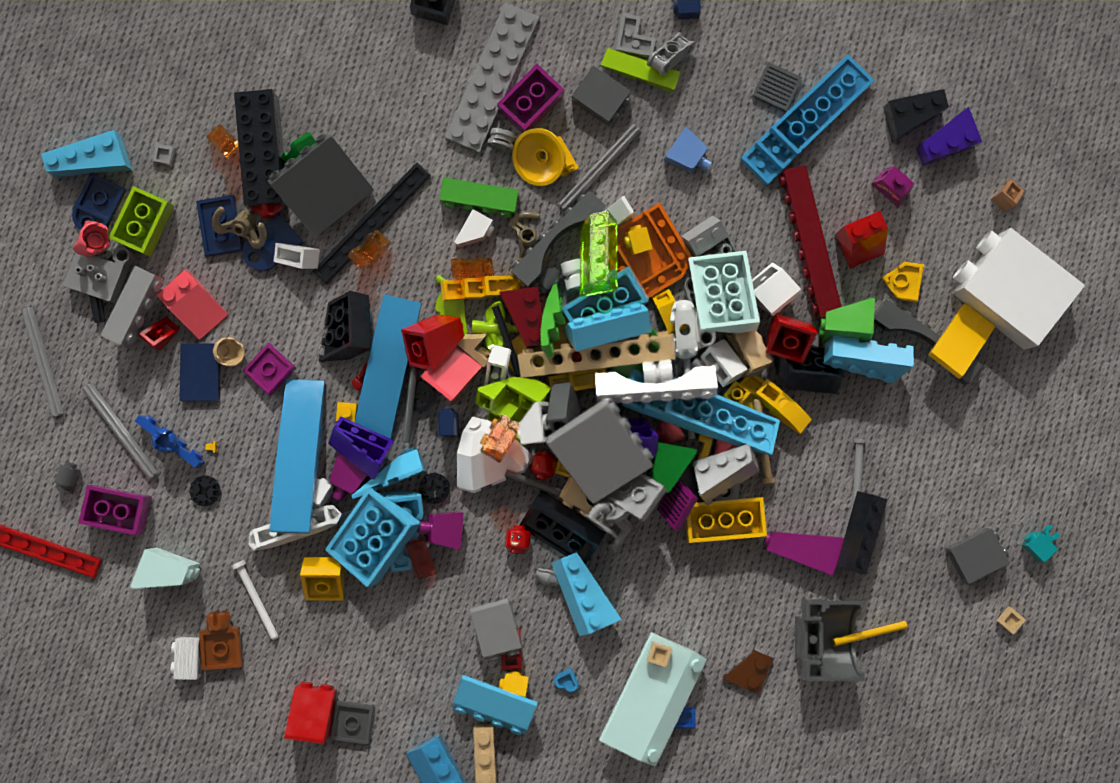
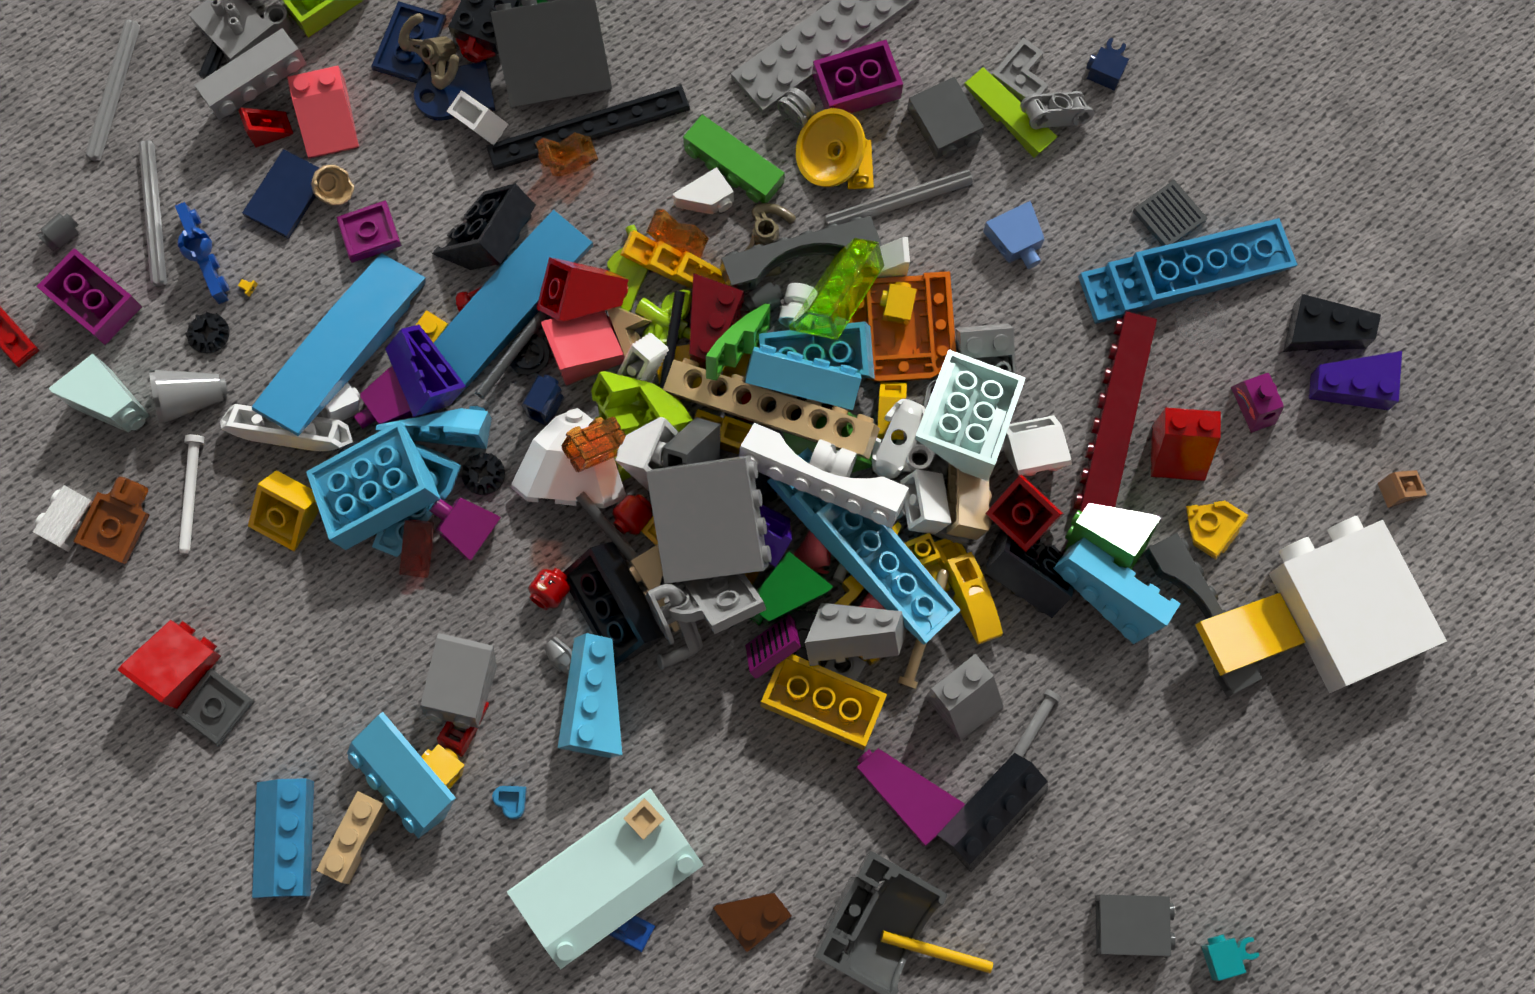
camera: 30 degrees right, 10 degrees down
none -> light grey cone [149,370,228,423]
none -> light grey slope [925,653,1004,741]

